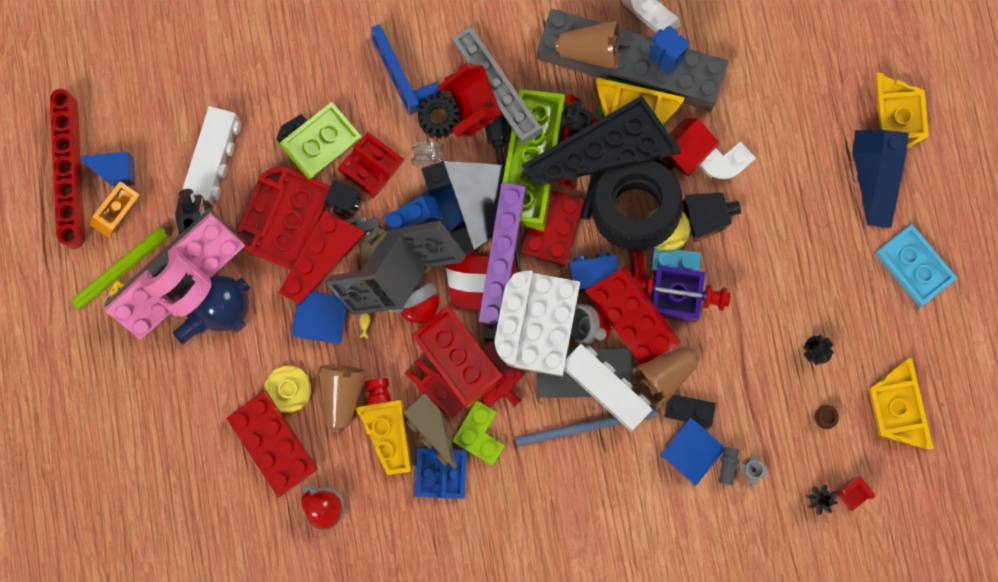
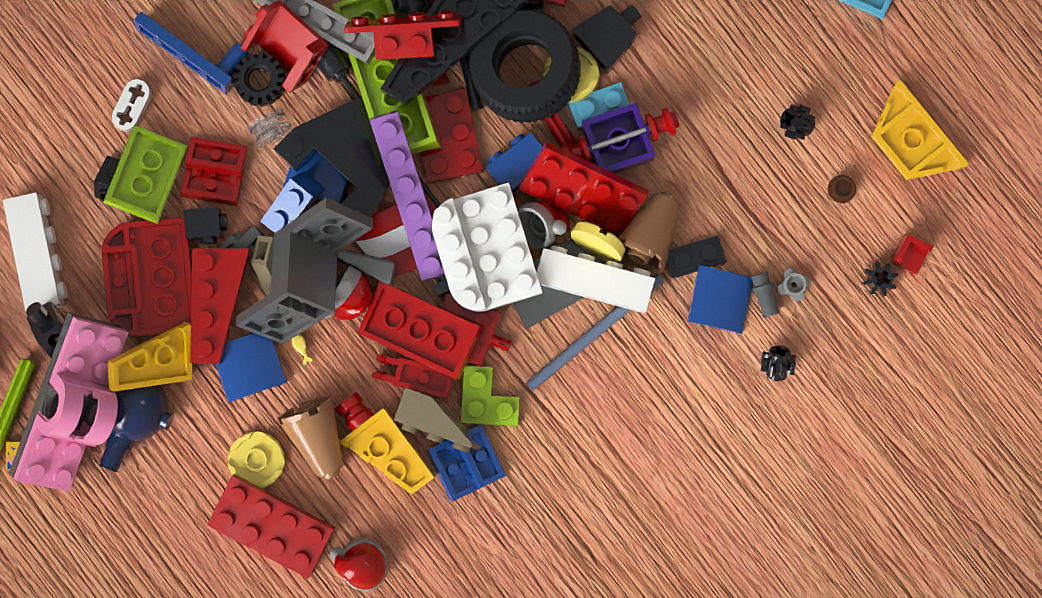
camera: 30 degrees left, 5 degrees up
none -> yellow wing [108,322,192,391]
none -> white beam [112,79,152,132]
none -> dark grey slope [337,250,398,285]
none -> red bracket [344,10,462,60]
none -> light yellow tile [571,222,626,263]
none -> black gear [761,345,796,381]

